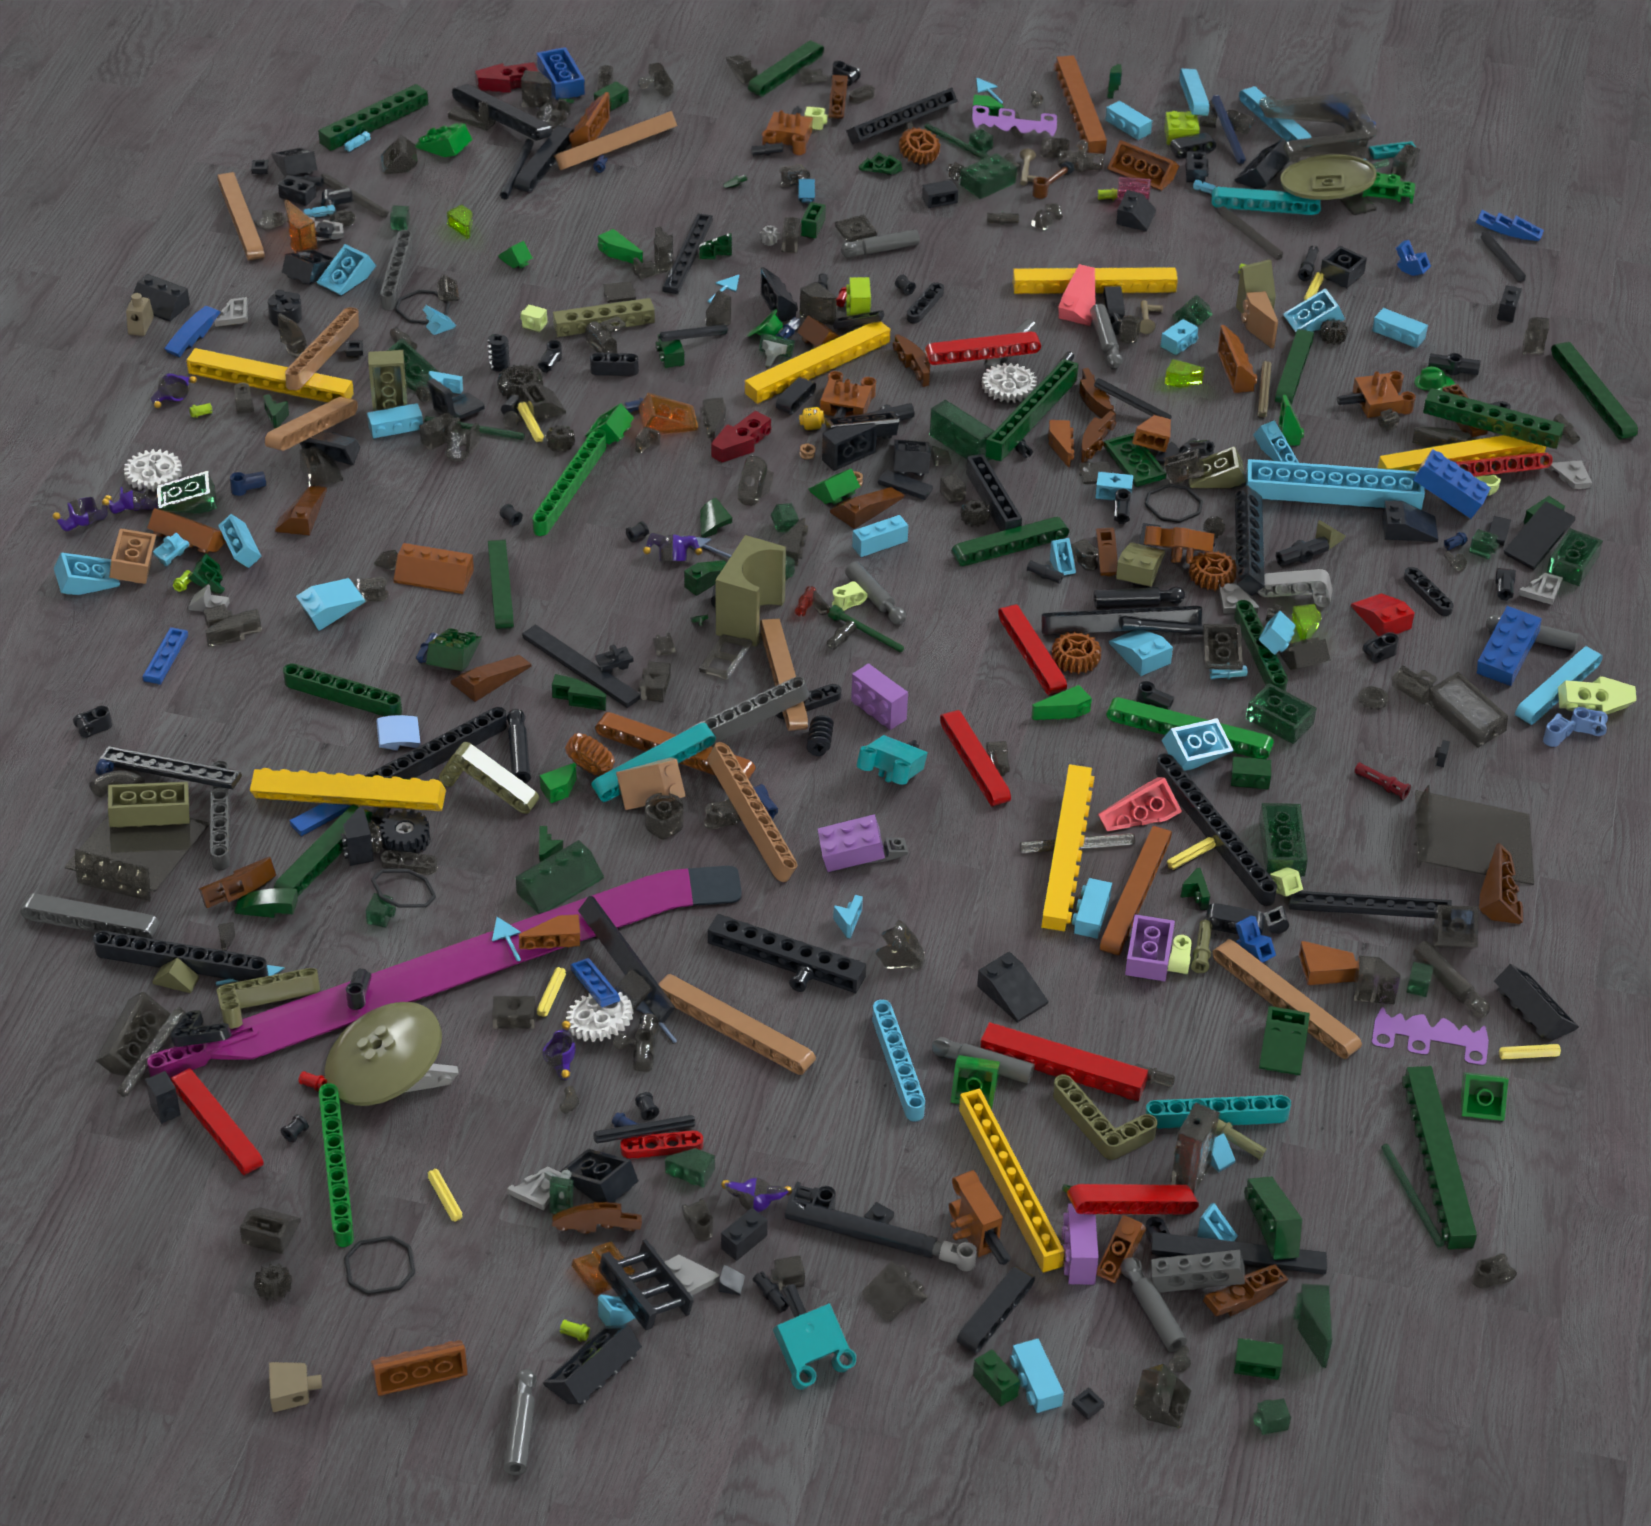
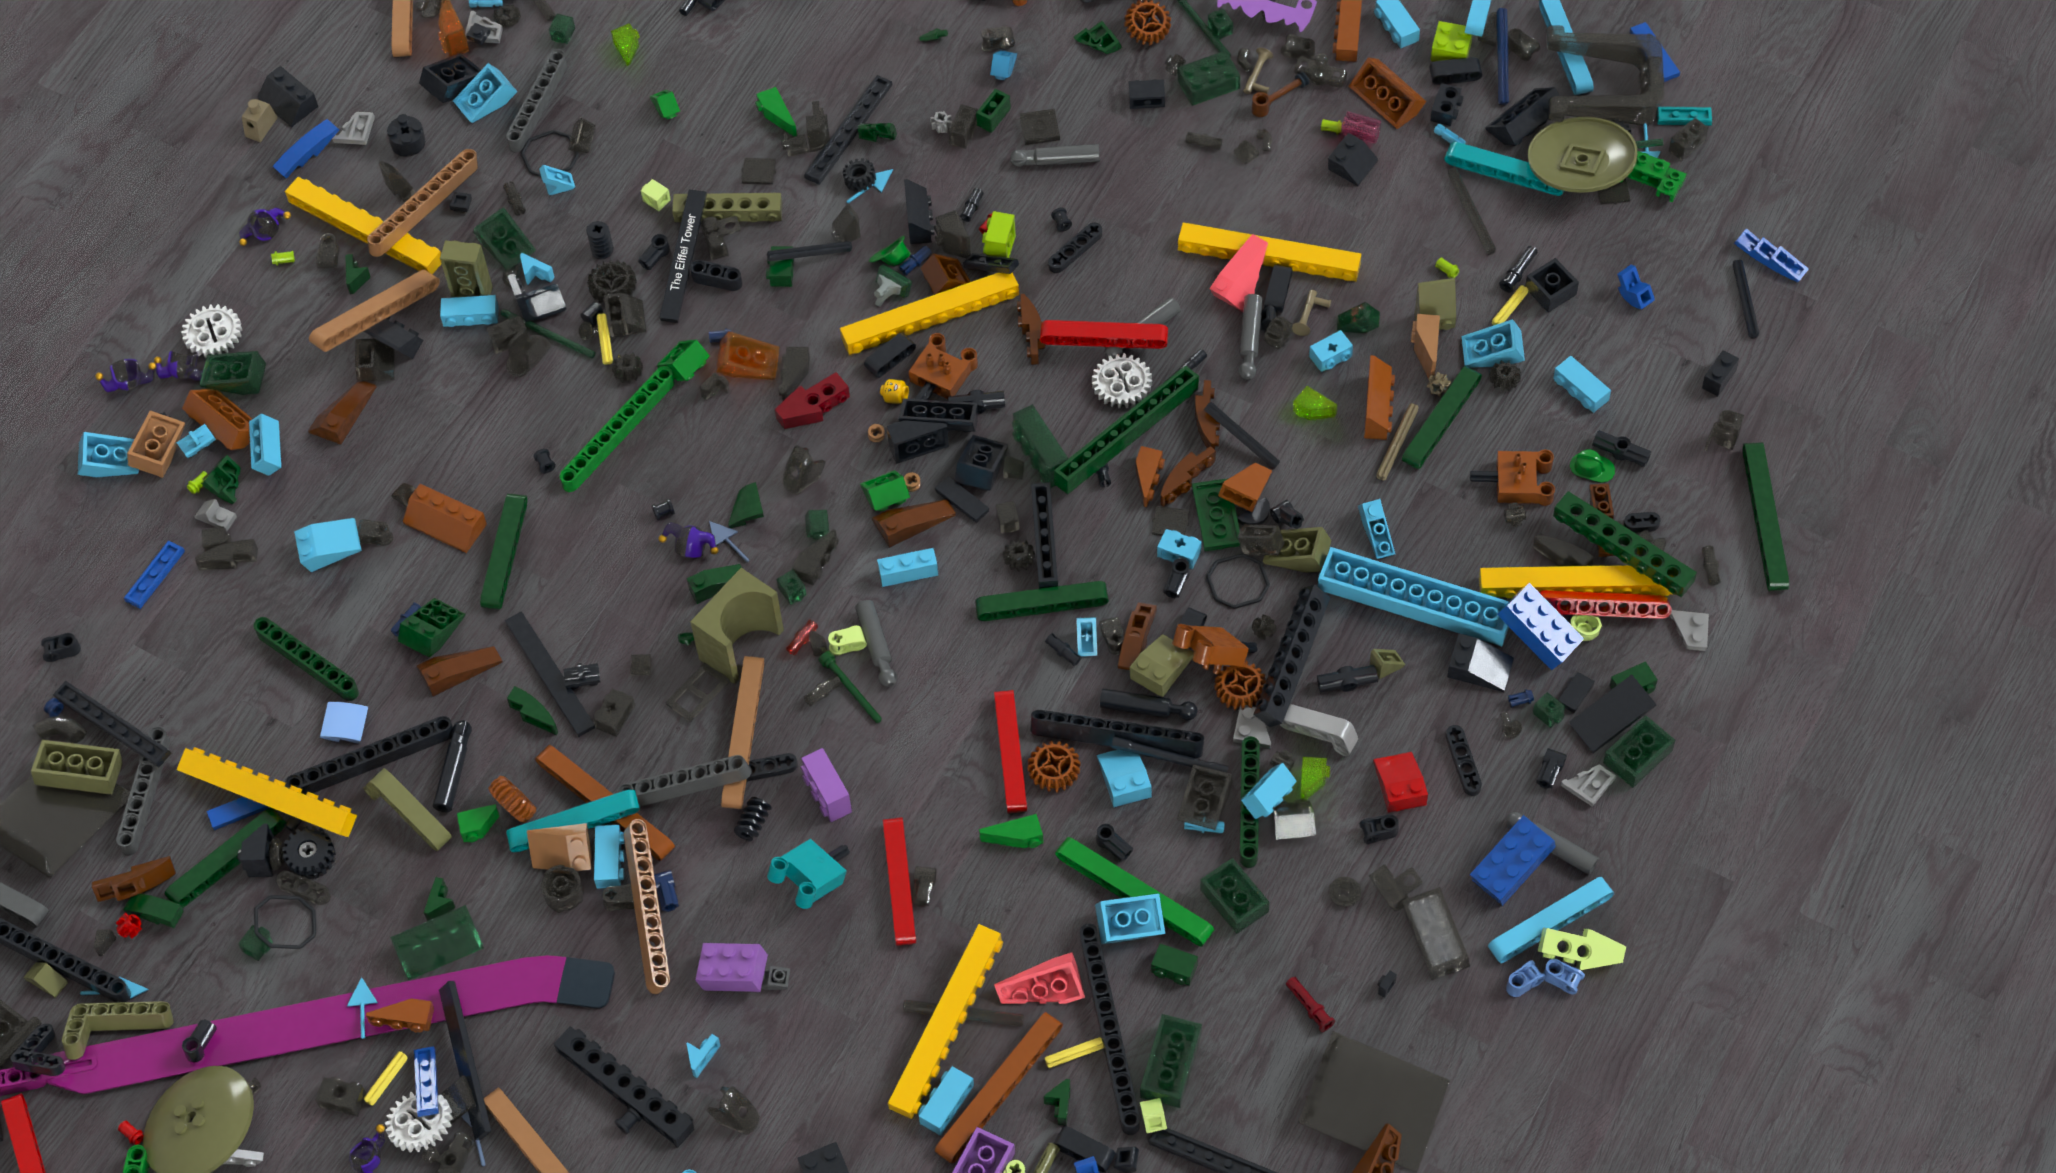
camera: 20 degrees right, 15 degrees up
dark blue piece [230,471,266,496] -> none
green slope [1278,395,1304,446] -> none
none -> red gear [116,913,142,939]
none -> medium azure brick [594,825,625,889]
none -> black tile [659,189,707,323]
none -> black tyre [842,158,876,192]
none -> dark tan gear [1427,372,1451,396]

